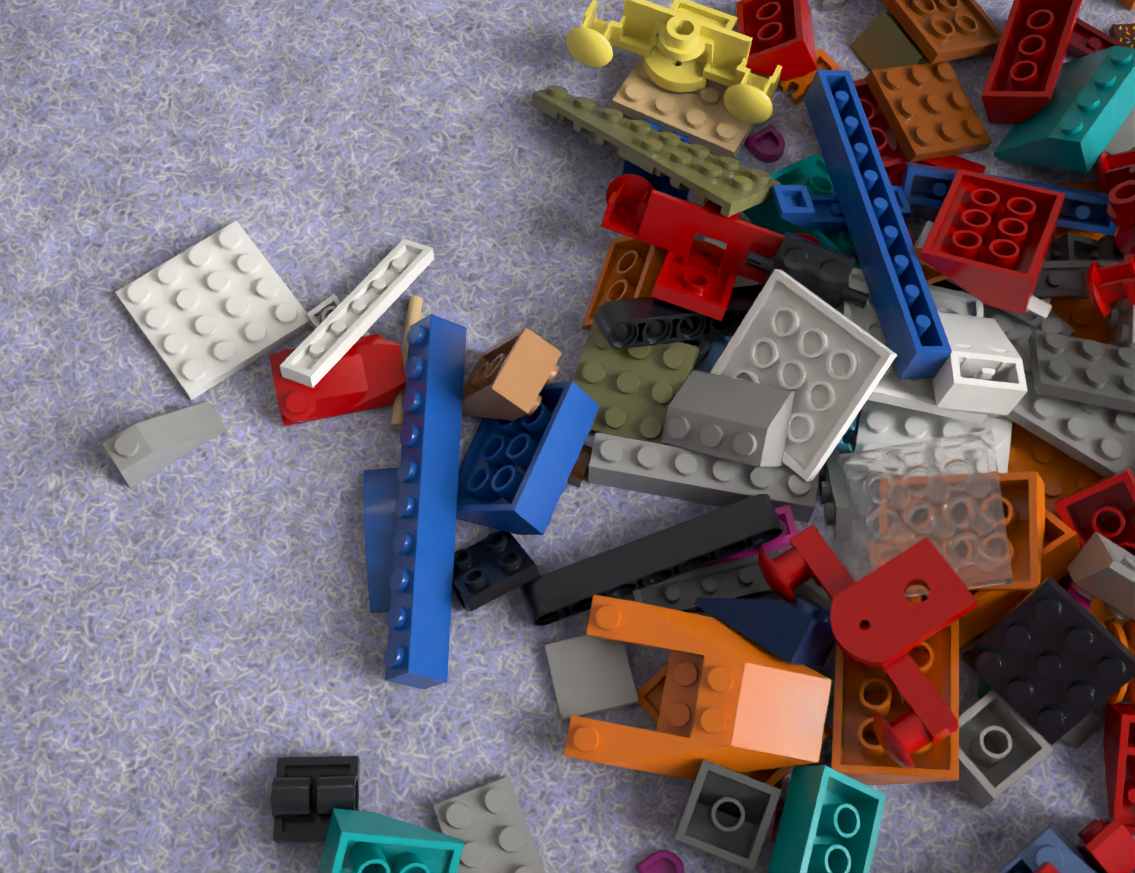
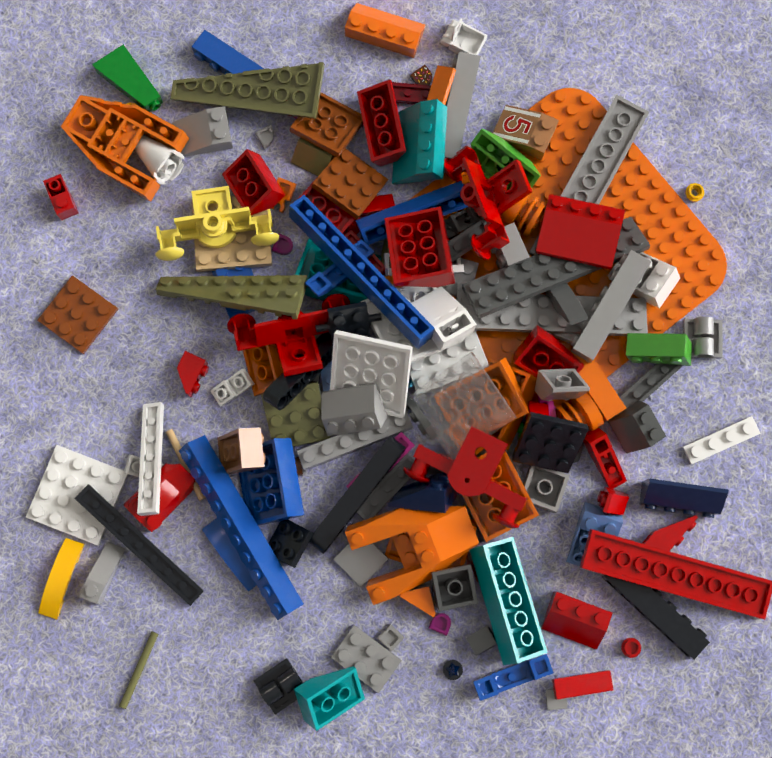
camera: 35 degrees left, 15 degrees up
none -> dark orange plate [37,275,118,354]
none -> yellow slope [38,538,85,619]
none -> black plate [74,484,204,606]
none -> olive bar [119,631,159,709]
none -> red slope [177,351,209,397]
none -> white slope [211,368,255,407]
none -> light grey tile [377,624,405,652]
none -> orange slope [400,586,436,617]

